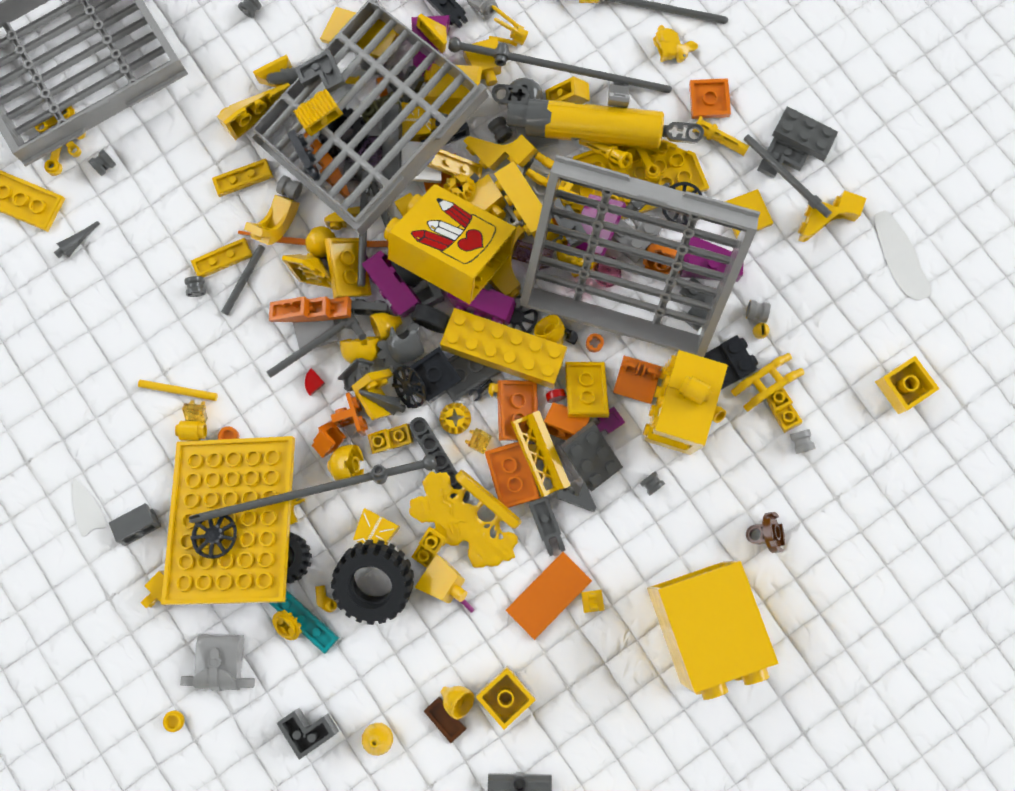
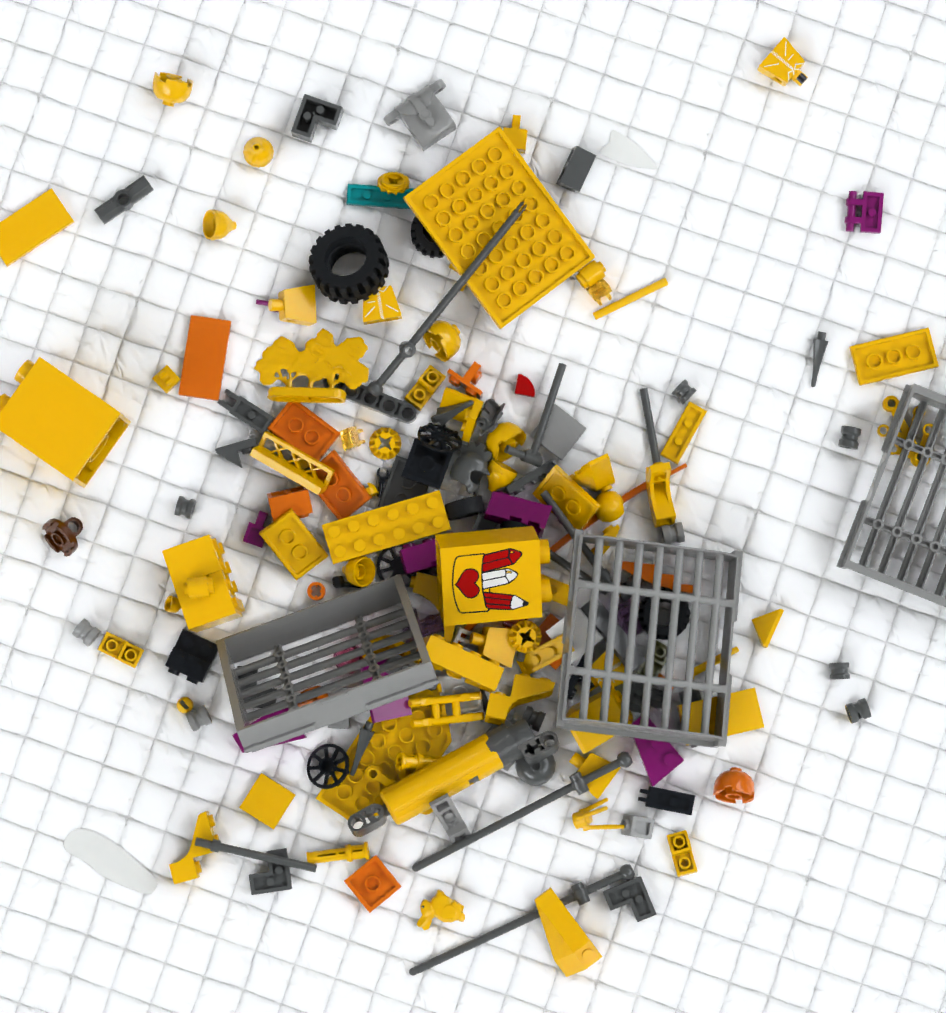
camera: 145 degrees right, 5 degrees up
yellow plate [163,710,185,732] -> none
black wheel [190,515,237,559] -> none
yellow tile [212,158,274,197] -> none
yellow wedge [216,83,290,141] -> none
orange tile [218,426,240,440] -> none
dark grey hinge [266,67,299,85] -> none
orange slope [269,296,352,322] -> none
black hinge [287,129,321,181] -> none
yellow brick [293,89,343,136] -> none
dark grey plate [295,49,346,93] -> none
orange window [311,420,346,458] -> none
yellow arm [315,585,337,613] -> none
yellow slope [411,526,446,568] -> none
yellow slope [416,14,447,54] -> none
reddish brown tile [424,696,467,743] -> none
yellow brick [476,666,536,730] -> none
yellow slope [545,76,590,104] -> none
red tile [545,389,567,403] -> none
dark grey plate [560,421,623,492] -> none
orange hinge [613,355,662,404] -> none
yellow piece [731,353,805,412] -> none
dark grey plate [771,106,838,162] -> none
yellow brick [875,356,940,414] -> none

